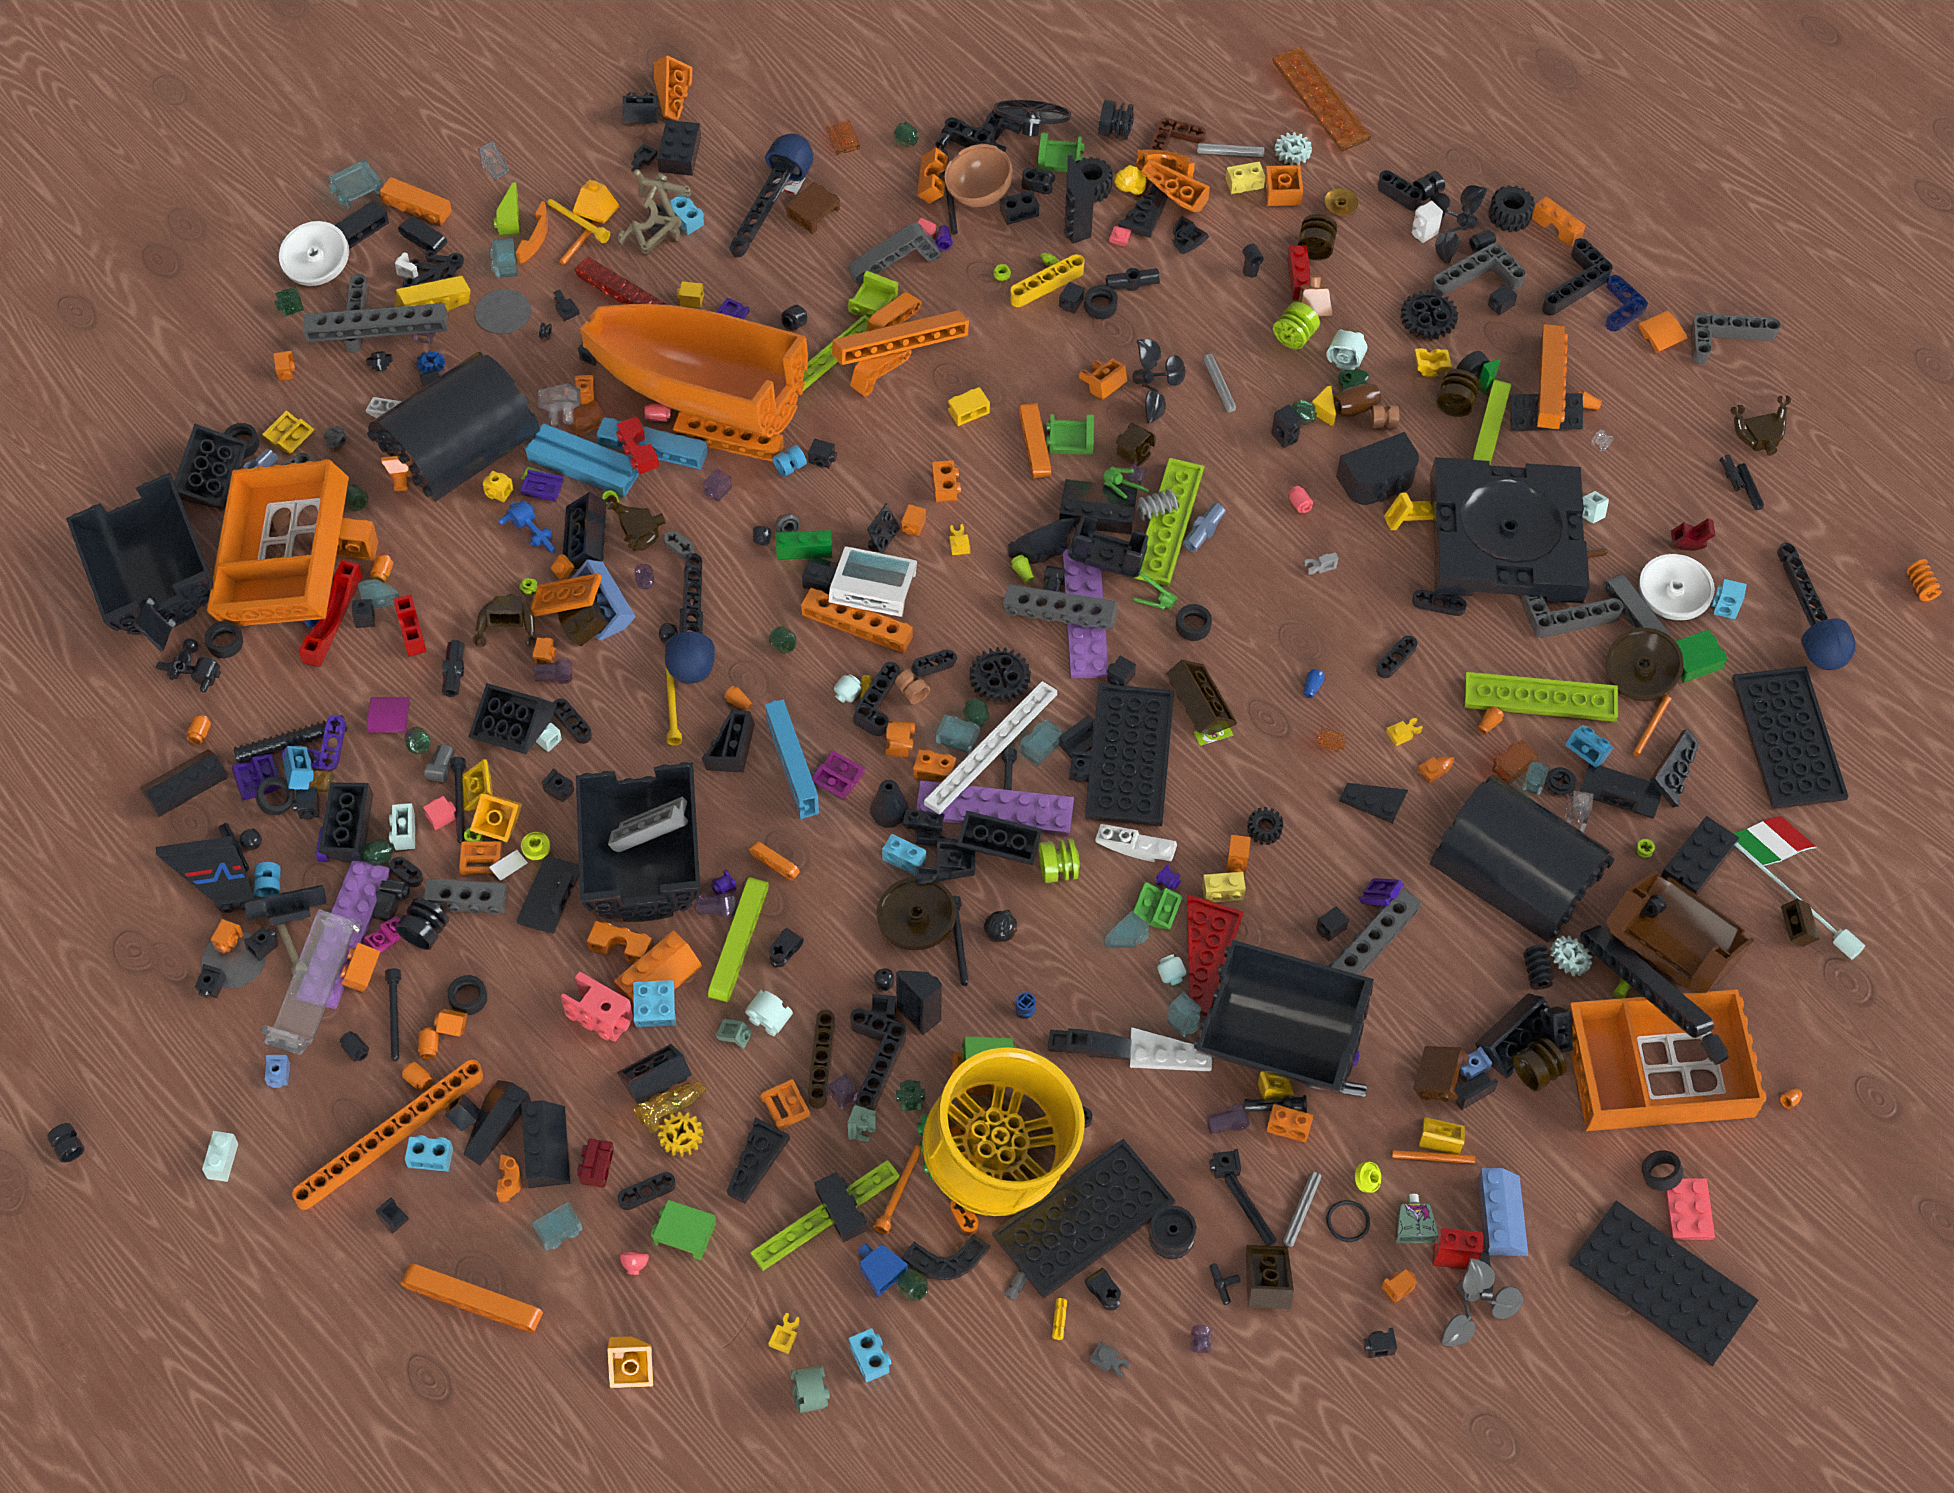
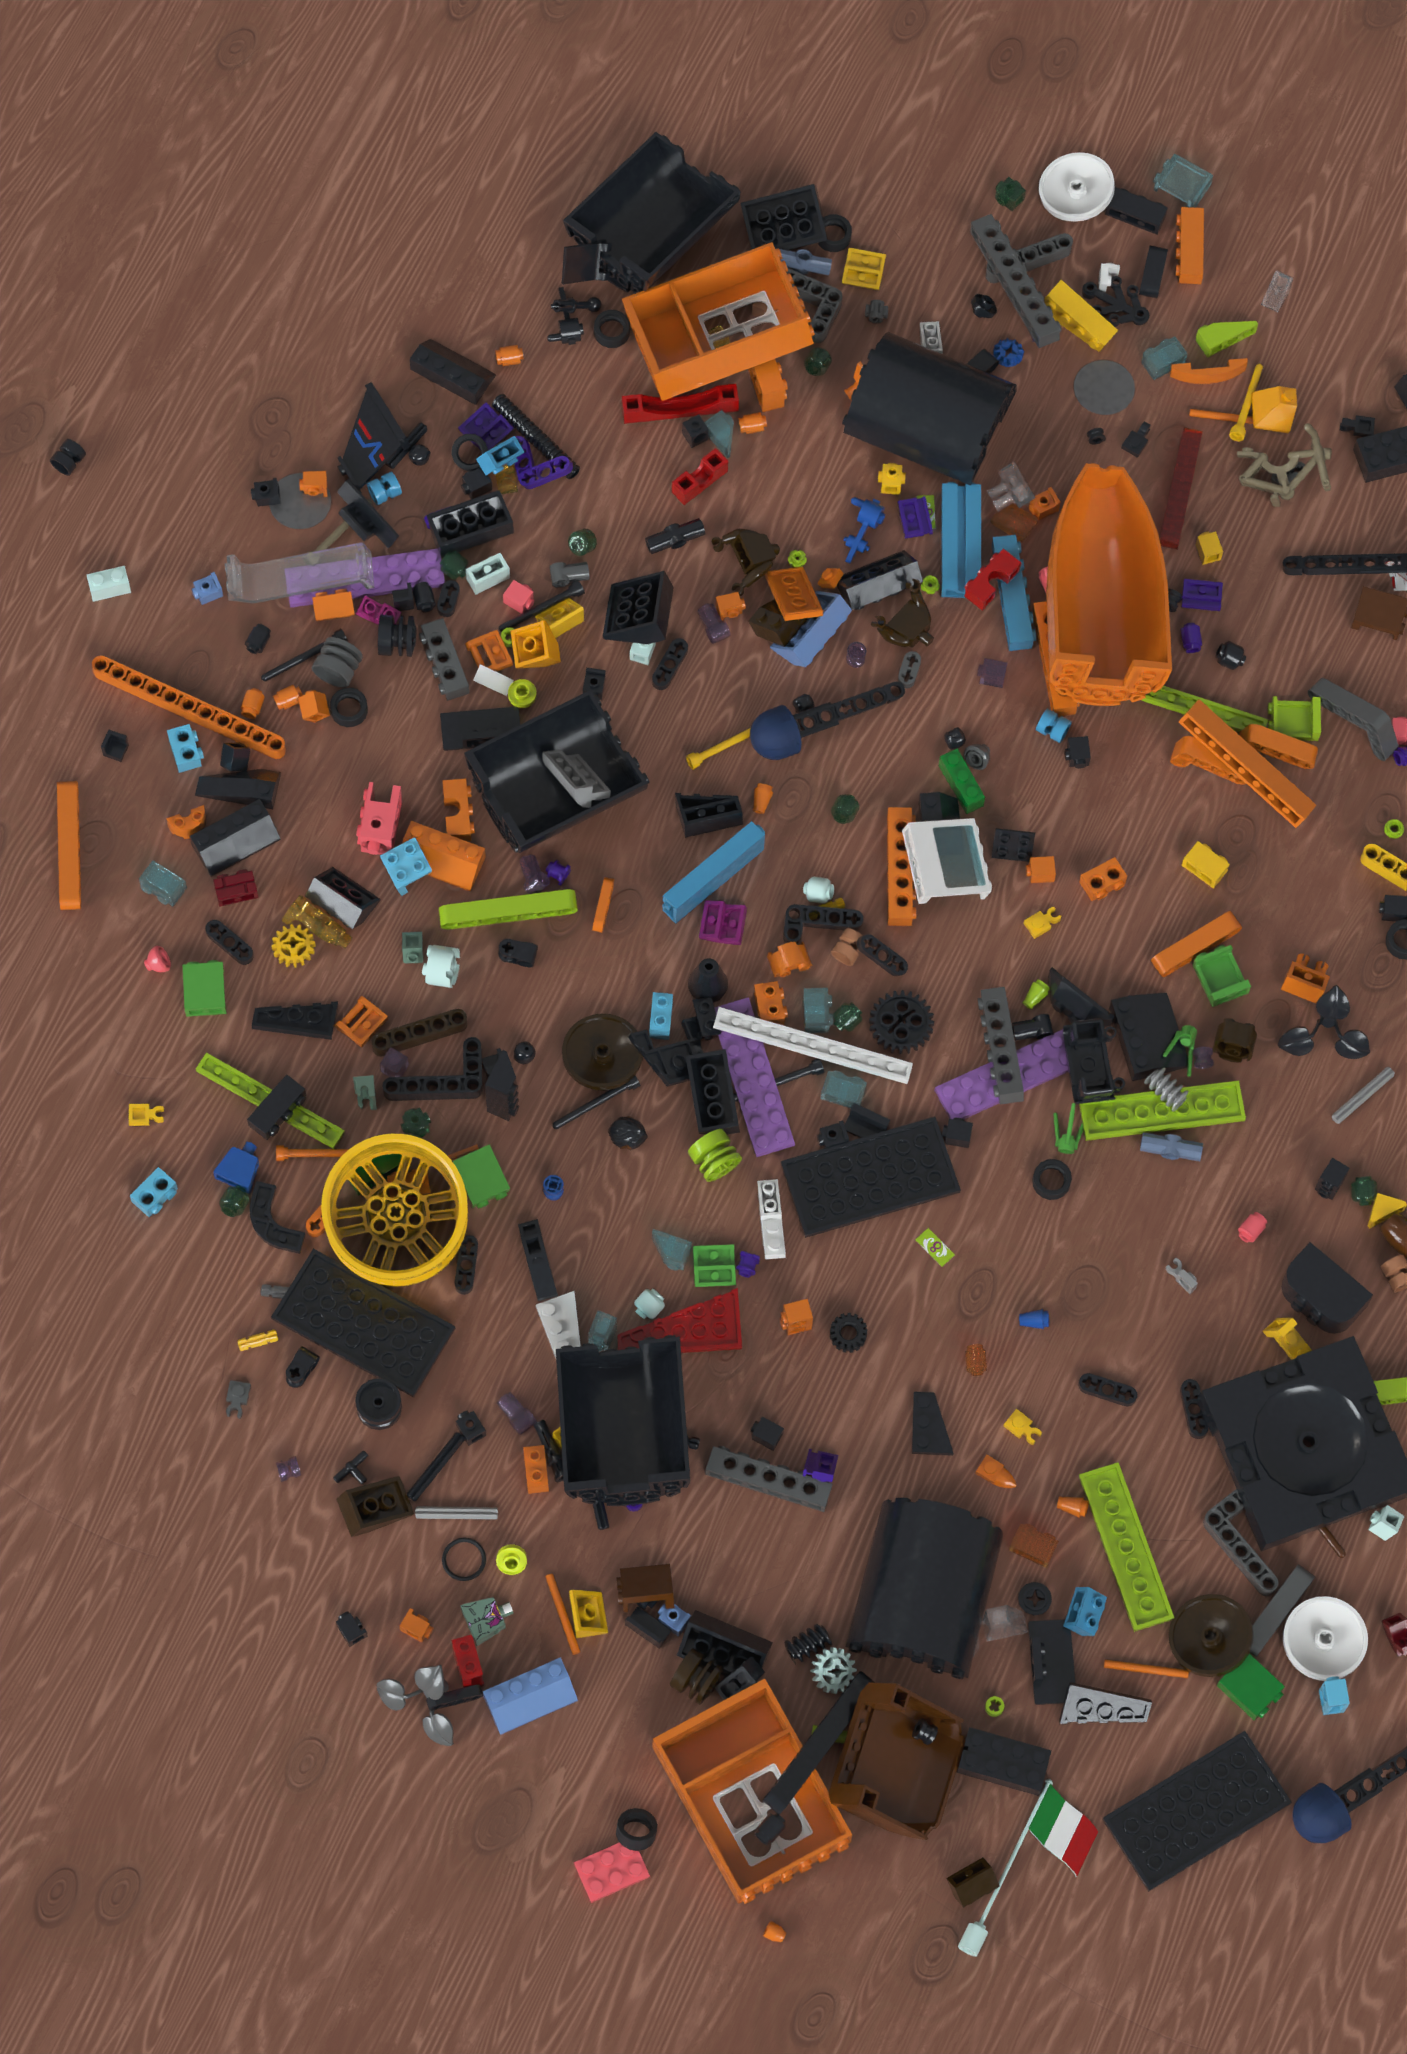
camera: 65 degrees right, 10 degrees up
black brick [244,926,278,961] -> none
orange brick [274,351,295,381] -> none
magenta slope [367,697,410,732] -> none
light orange slope [608,1336,653,1388] -> none
medium azure brick [666,195,704,235] -> none
sand green brick [790,1365,830,1414] -> none
dark brown slope [1166,659,1237,735] -> none
light yellow brick [1202,872,1246,902] -> none
clear light blue brick [1522,761,1549,795] -> none
black plate [1569,1200,1759,1366] -> none
none -> dark grey wheel [312,637,363,688]

